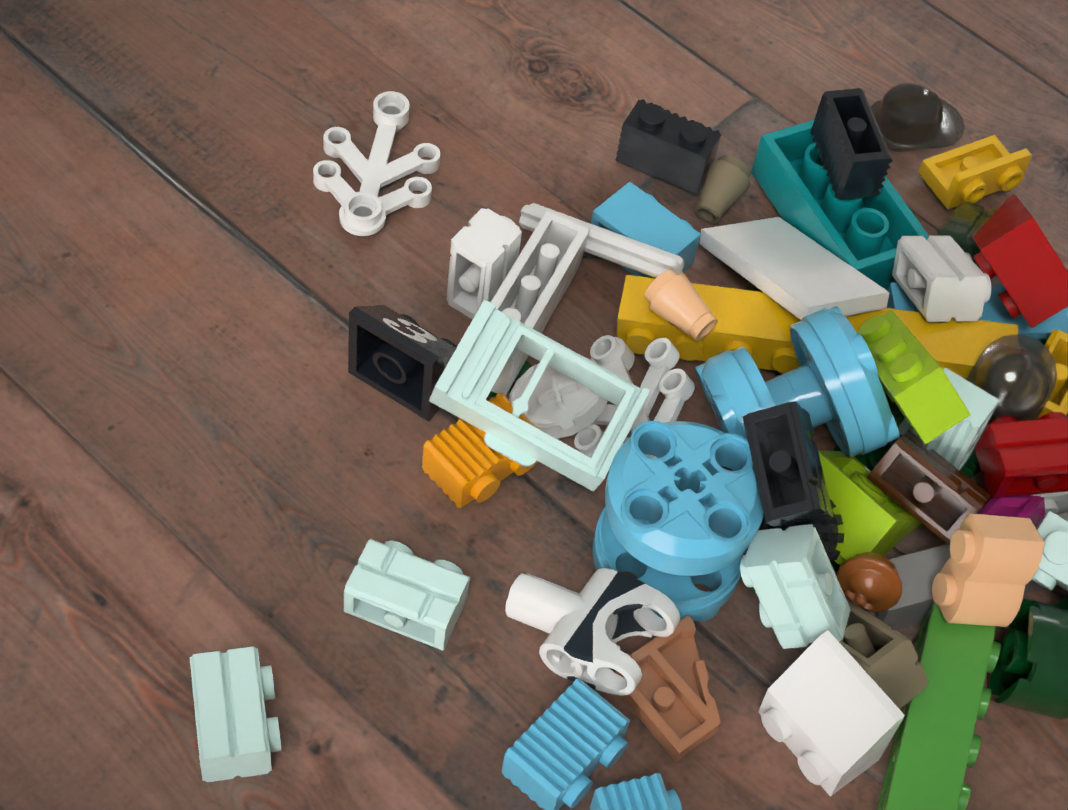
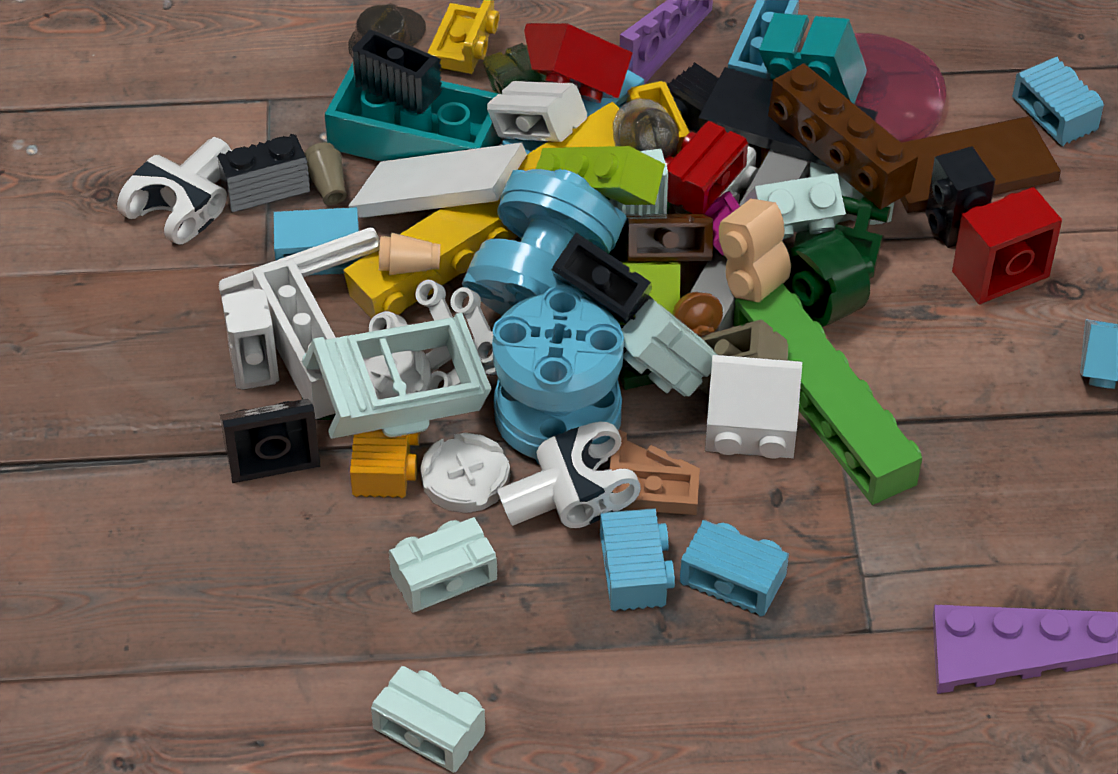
camera: 40 degrees left, 5 degrees down
white plant [313,91,440,236] -> none
none -> white connector [117,137,232,245]
none -> white tile [420,433,510,513]

